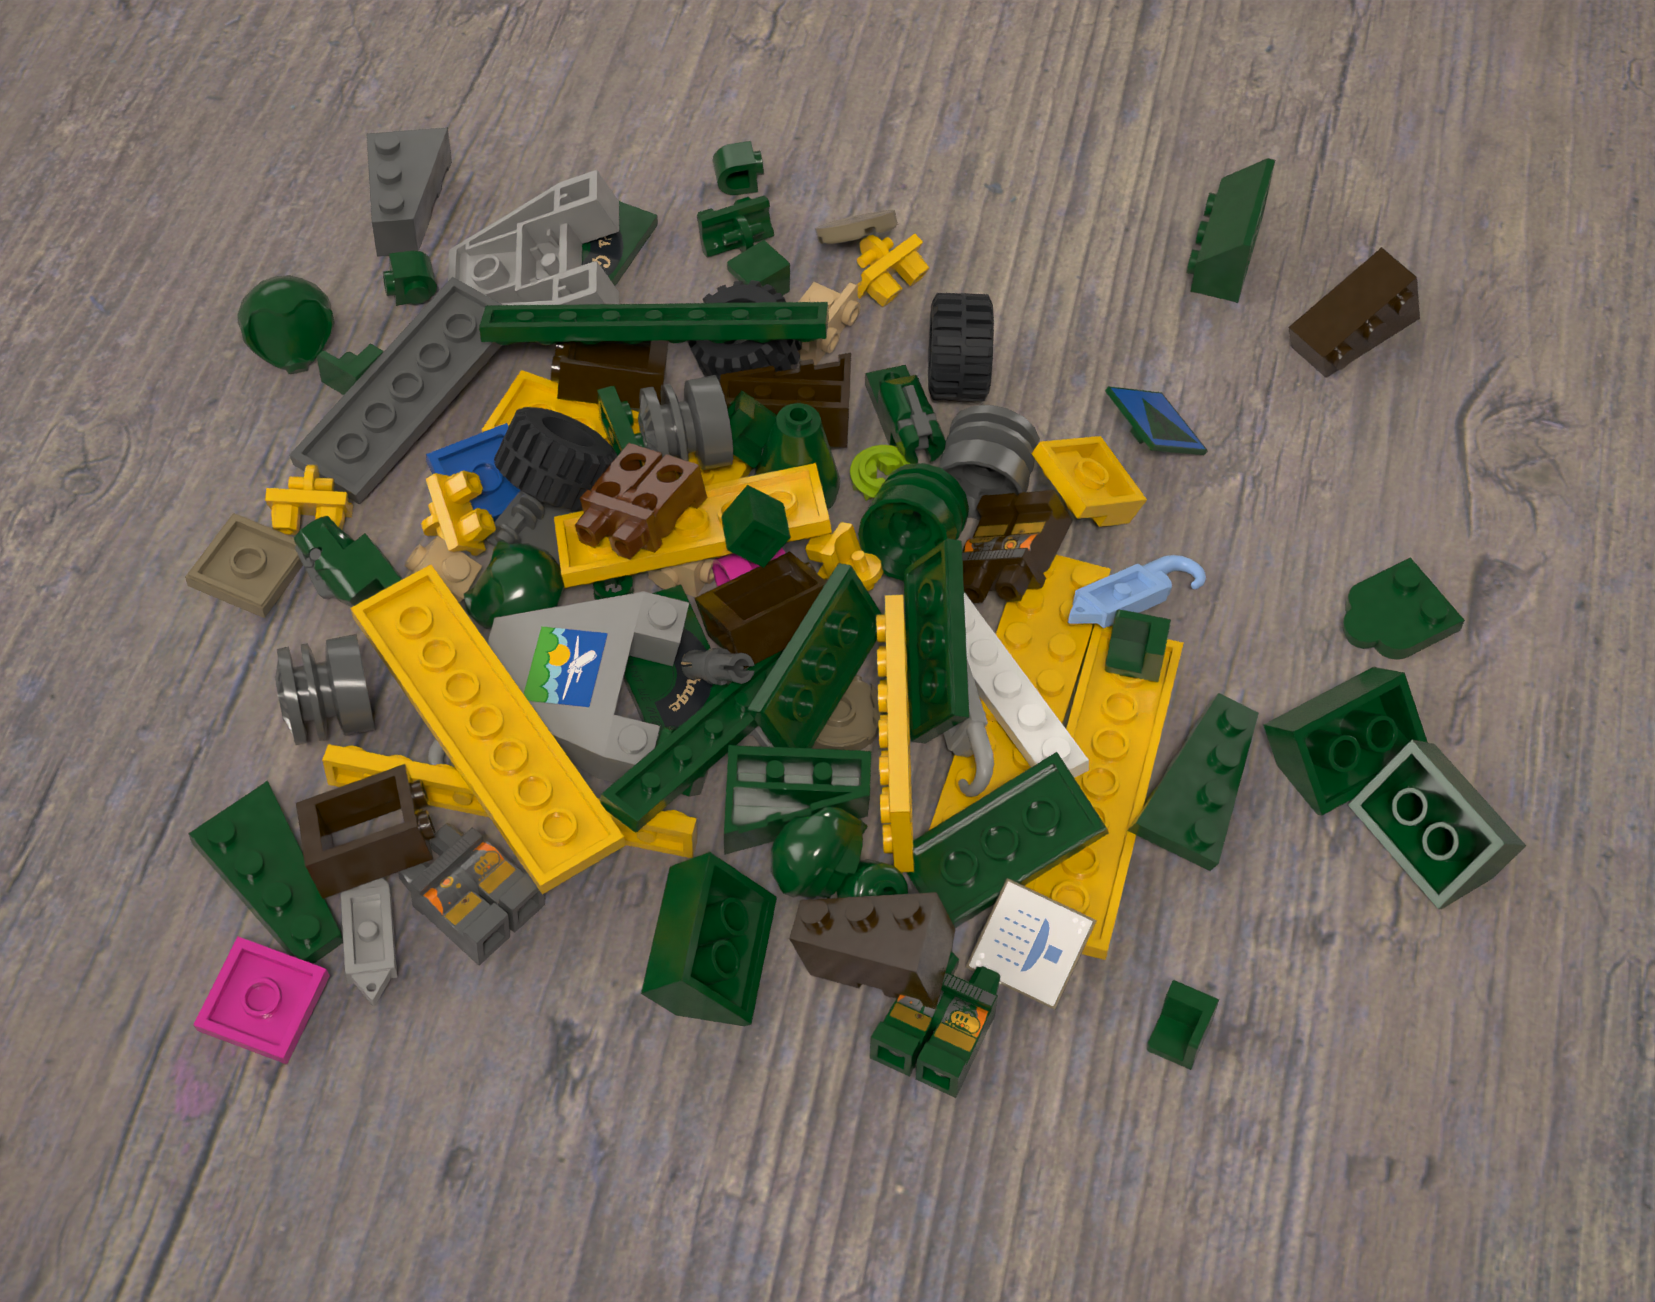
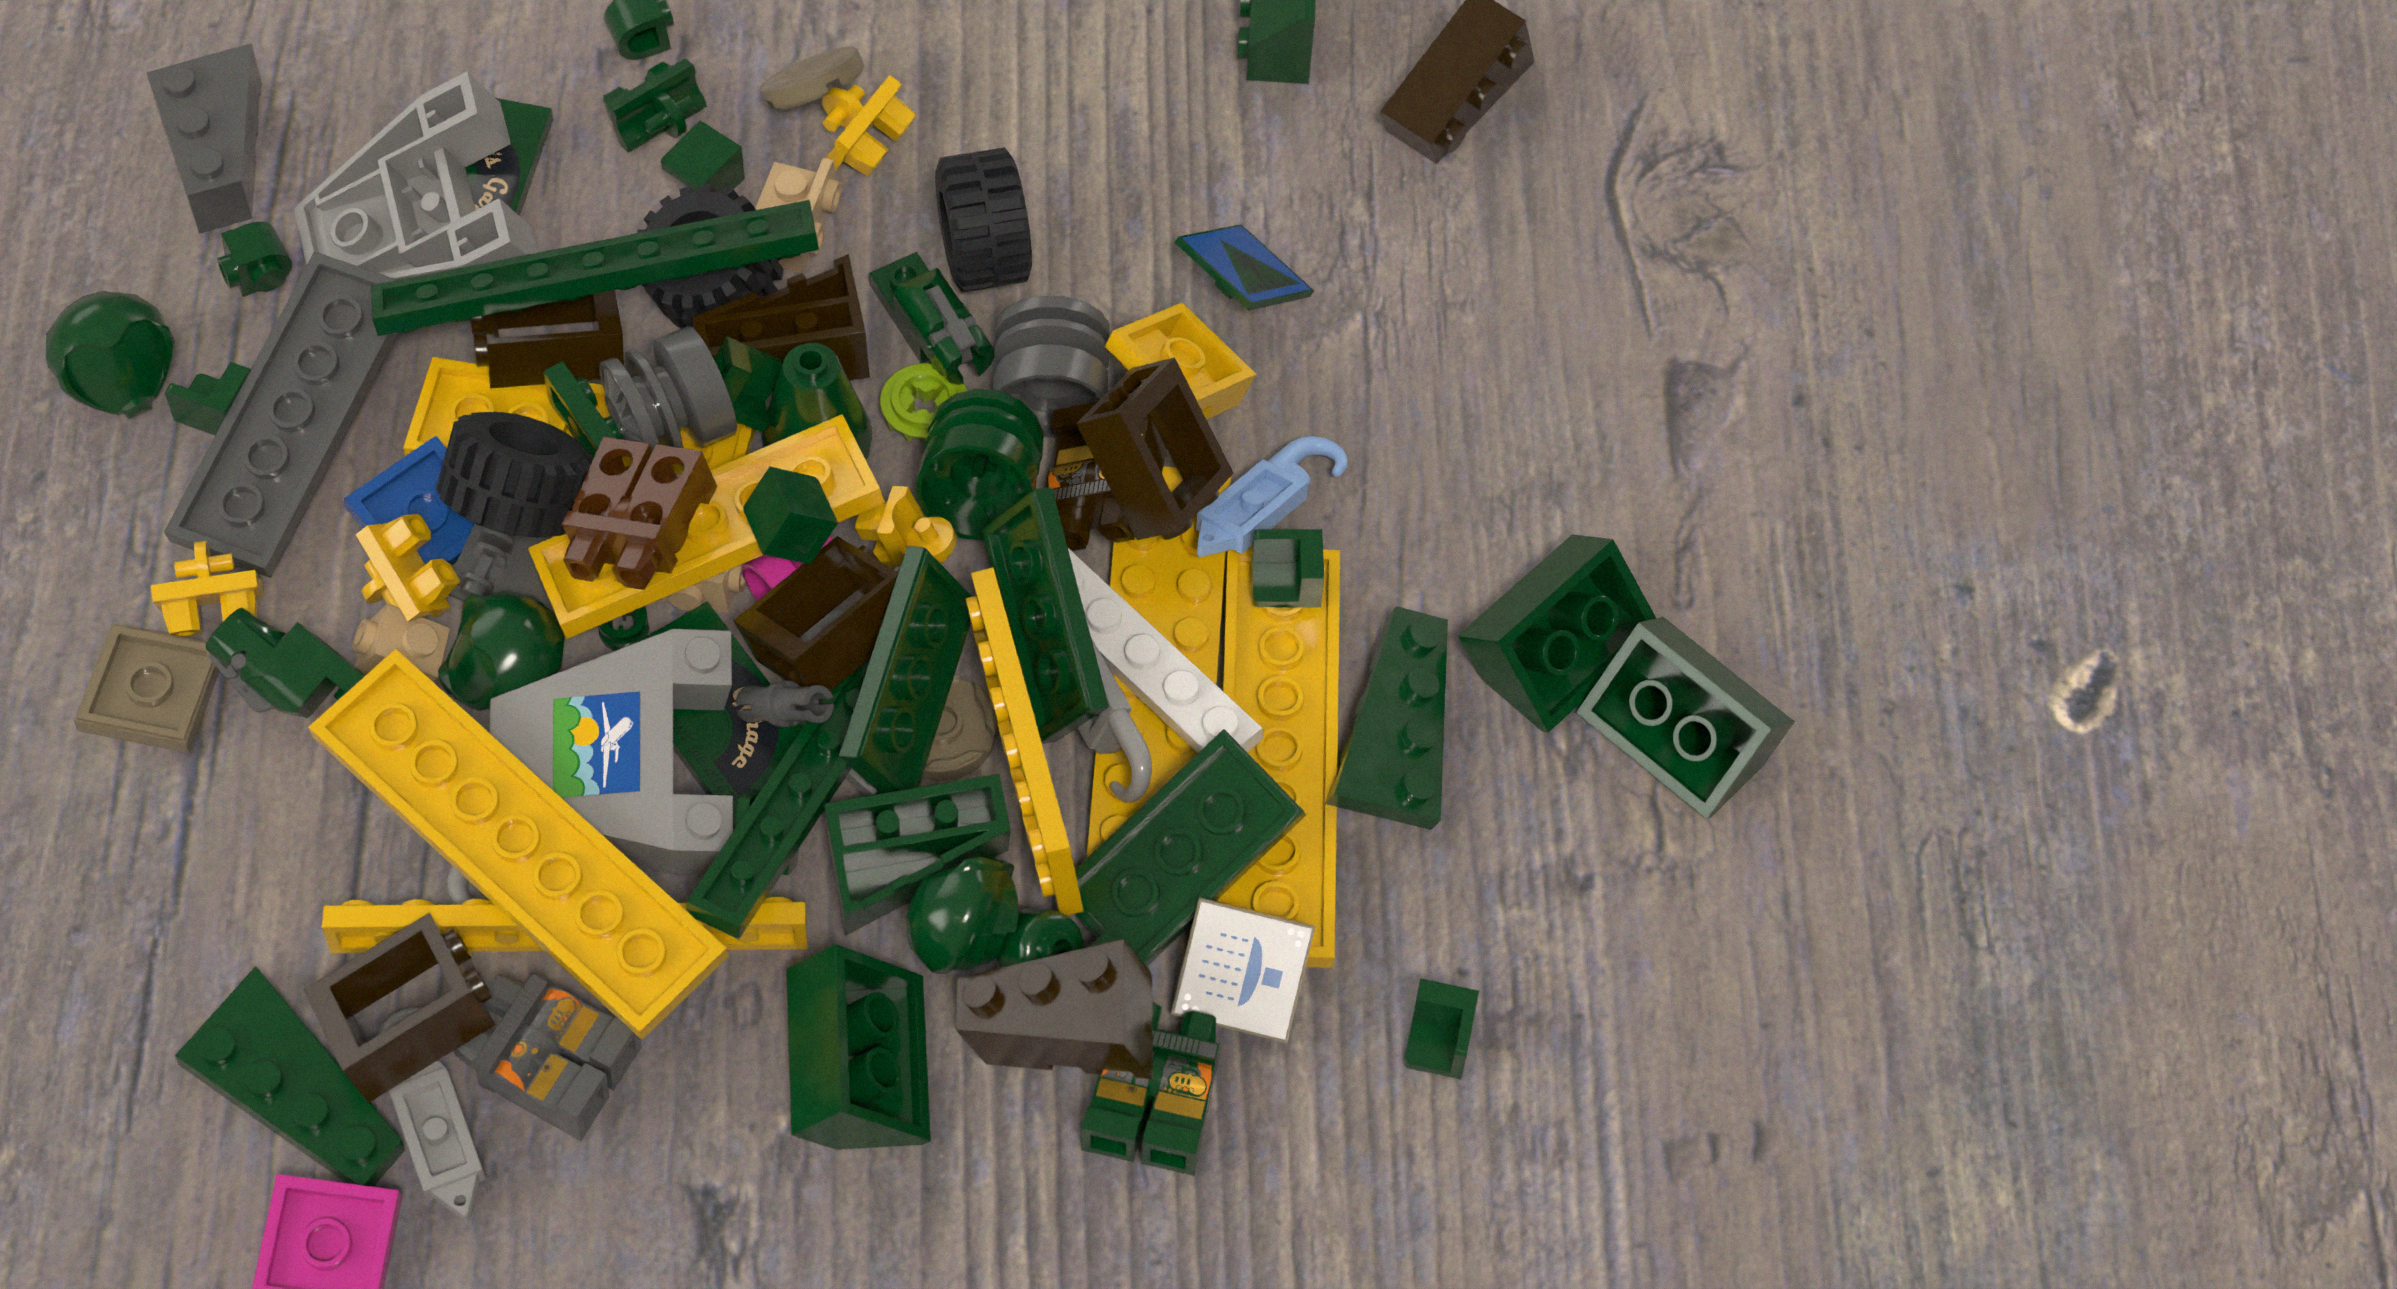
camera: 15 degrees left, 5 degrees up
dark grey wheel [275,634,375,745] -> none
dark green plate [1342,557,1465,660] -> none
none -> dark brown window [1076,357,1234,540]

